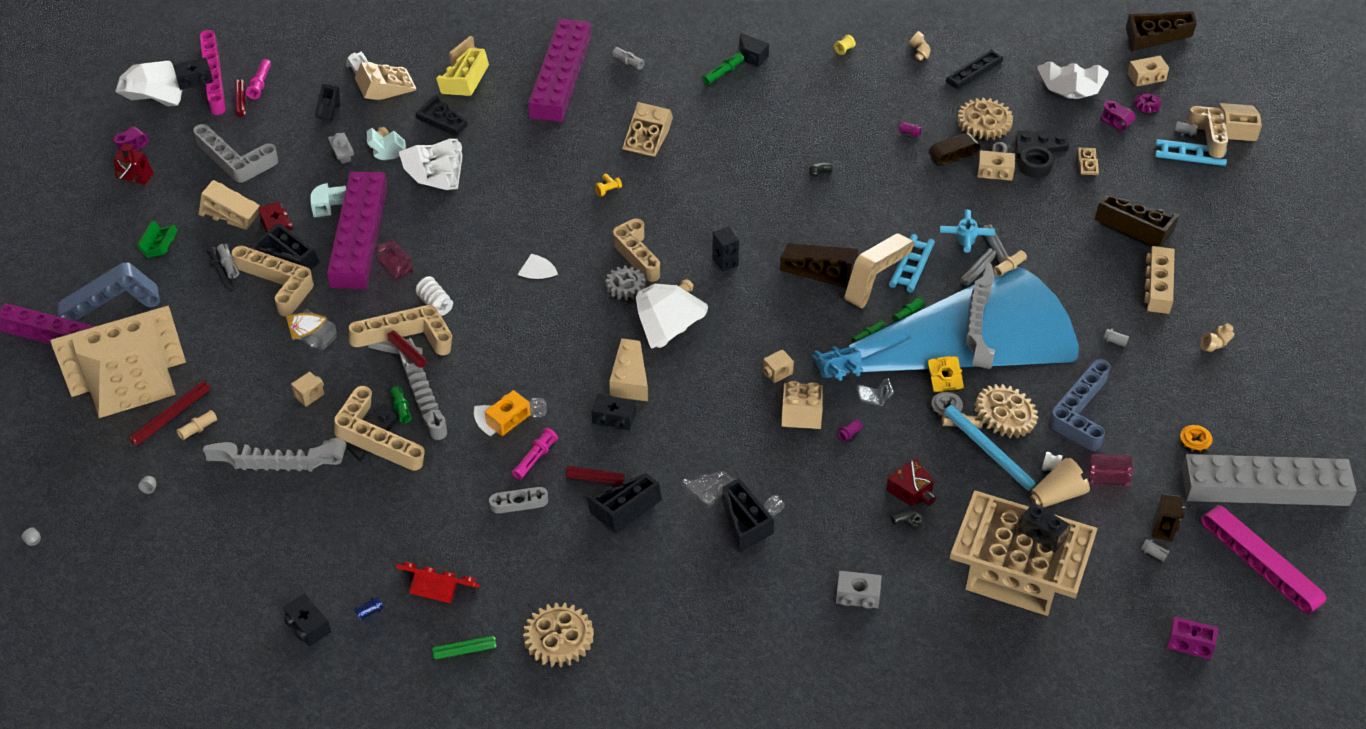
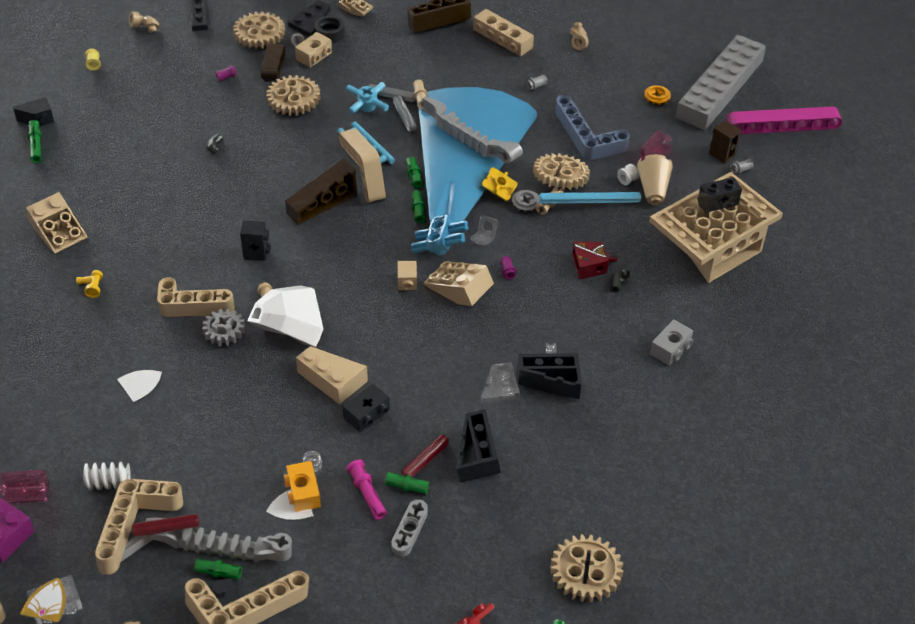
camera: 60 degrees left, 0 degrees up
magenta brick [1167,617,1218,659] -> none
none -> tan gear [266,75,320,116]
none -> green pin [385,472,430,495]

